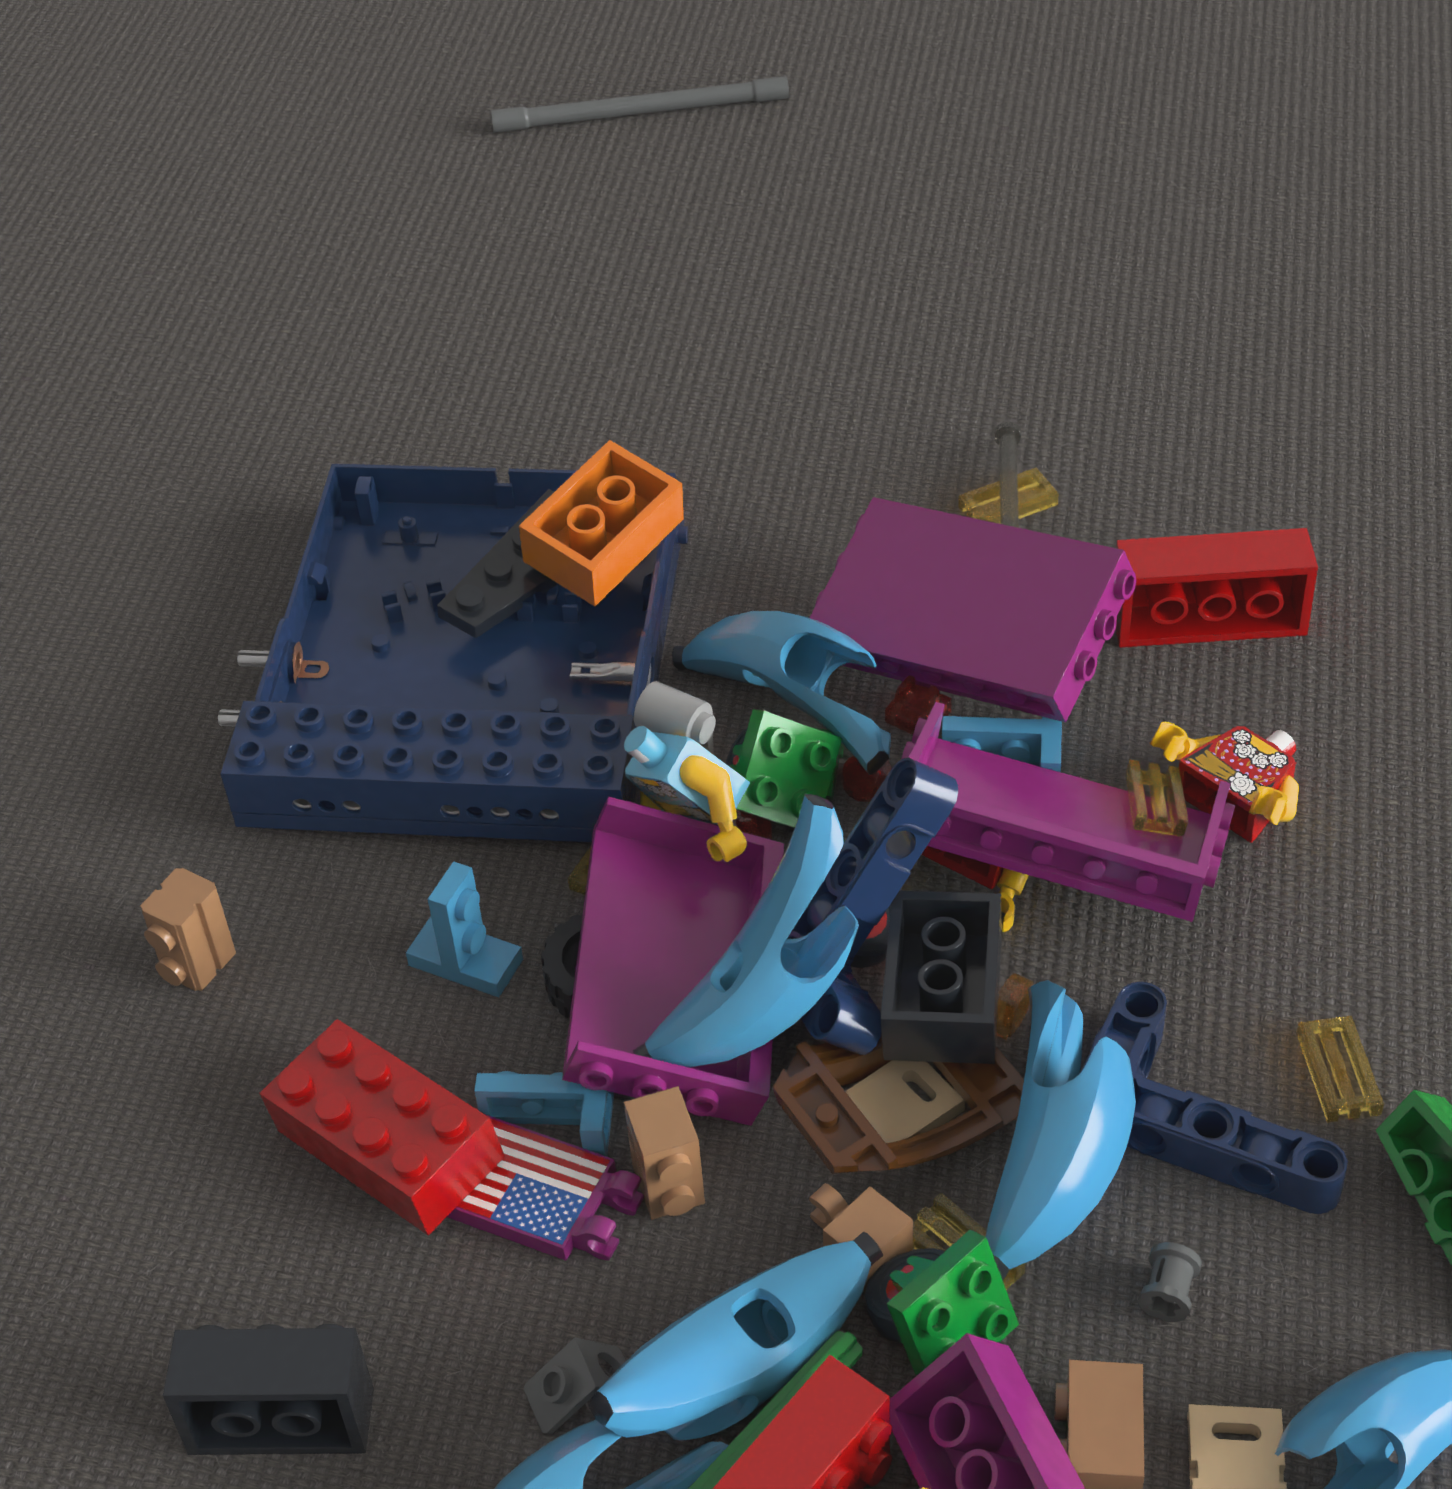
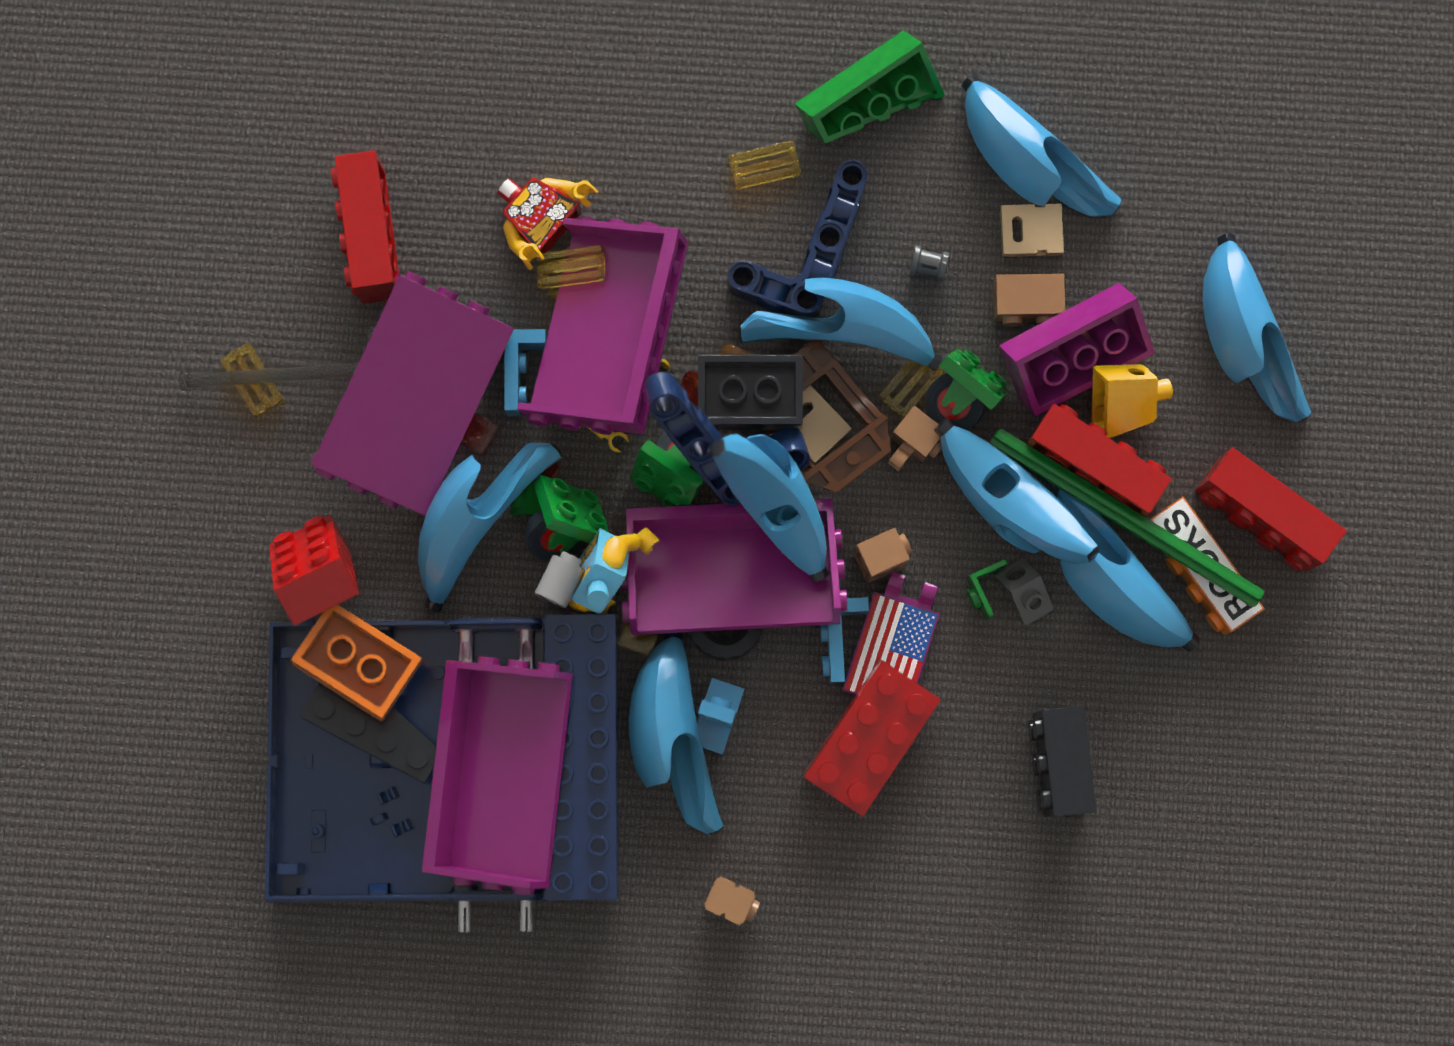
camera: 100 degrees left, 35 degrees up
none -> red brick [269,514,359,626]
none -> magenta panel [422,656,573,895]
none -> dark azure piece [629,632,724,834]
none -> green bracket [966,559,1007,620]

